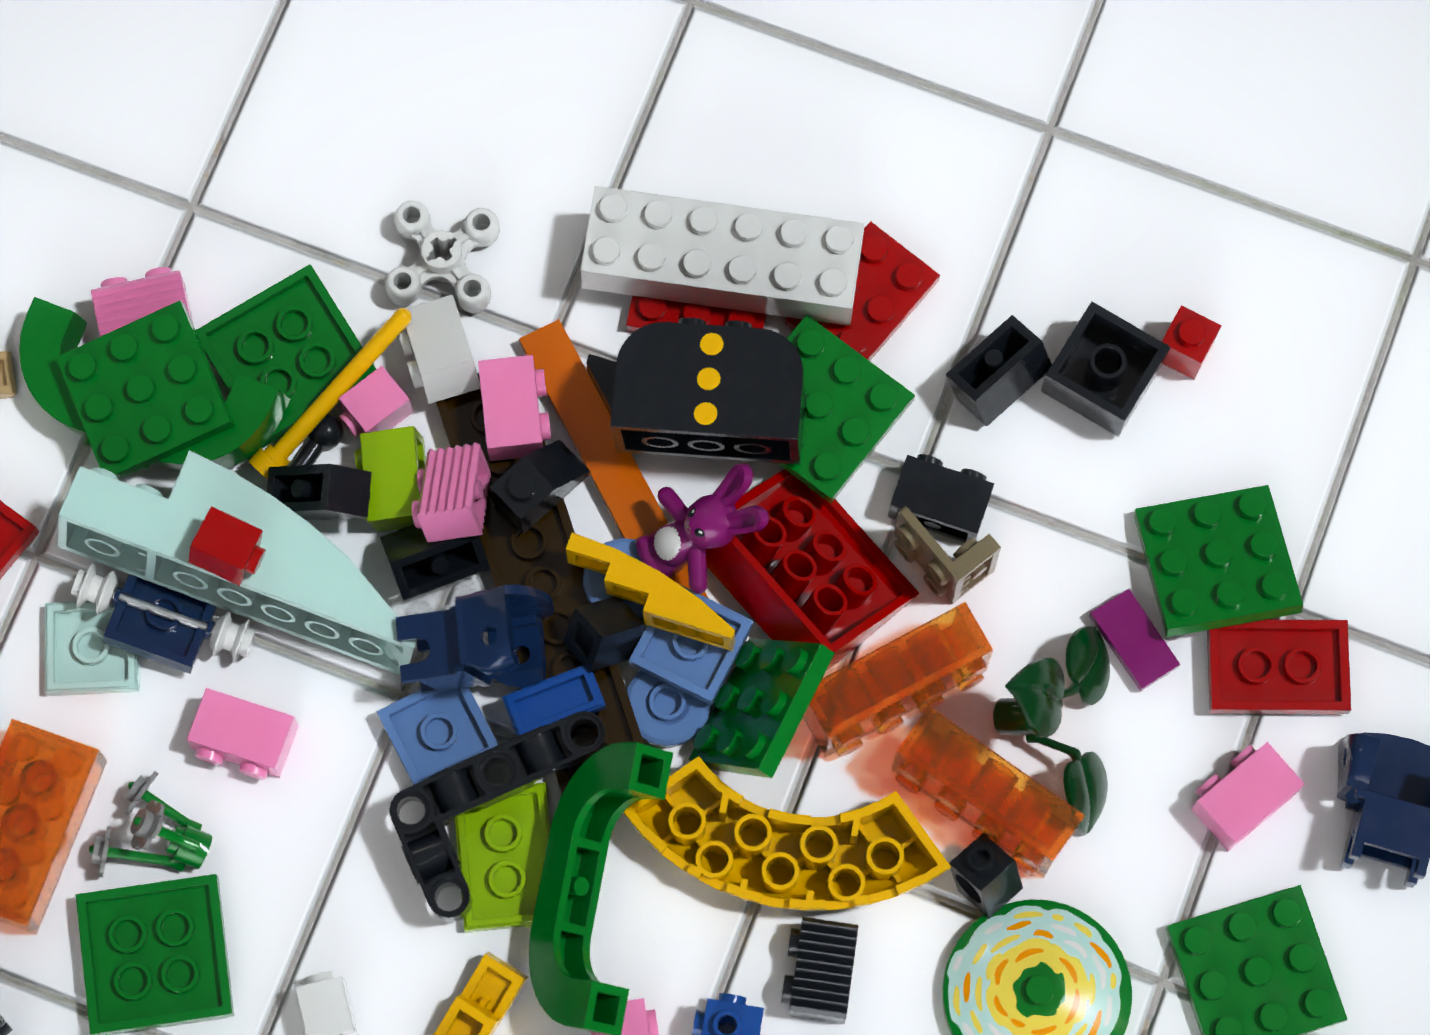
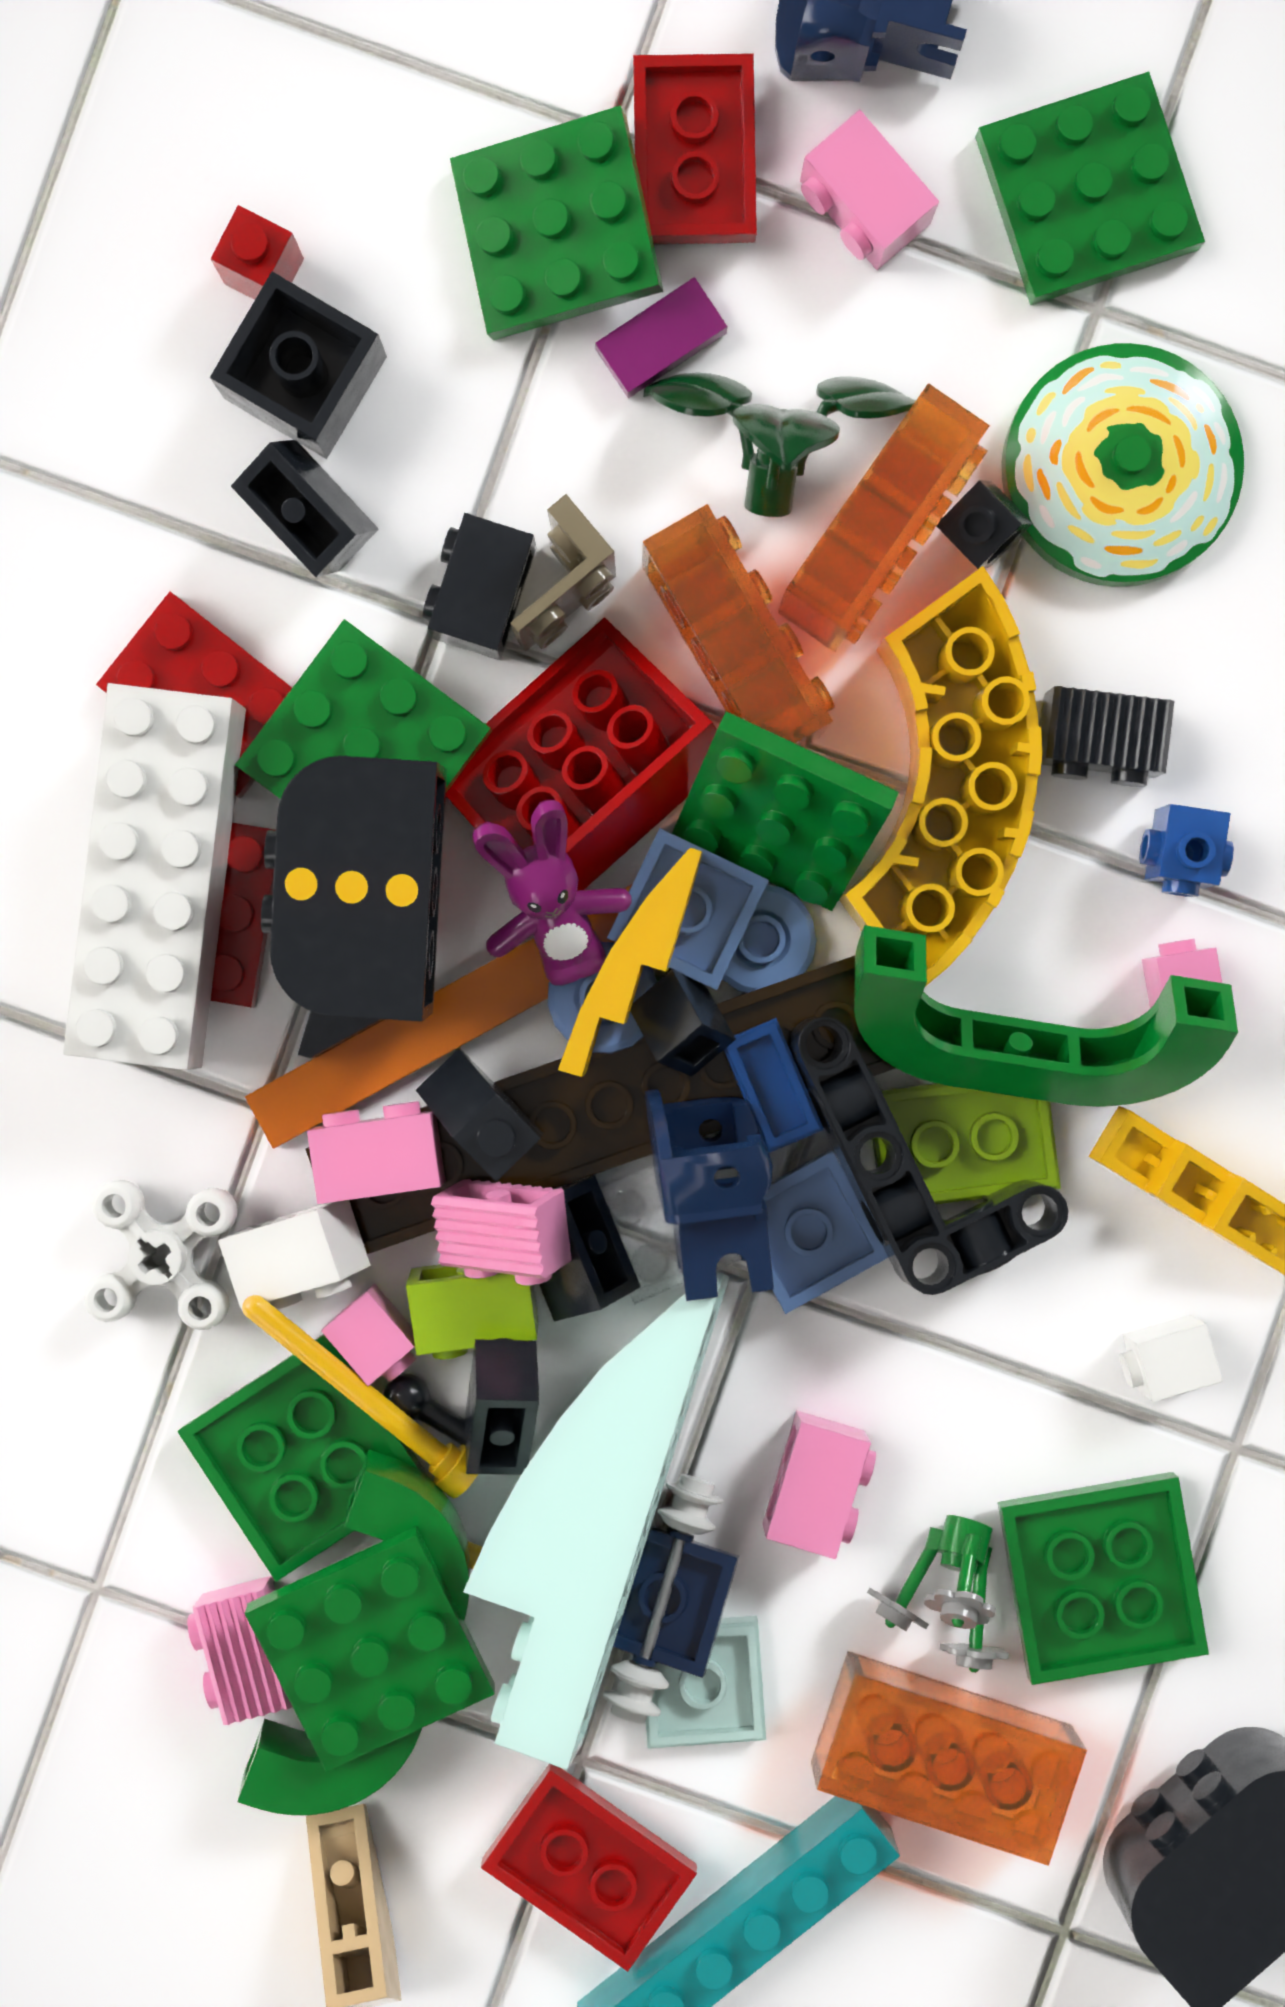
camera: 90 degrees left, 15 degrees up
red brick [188,506,266,586] -> none

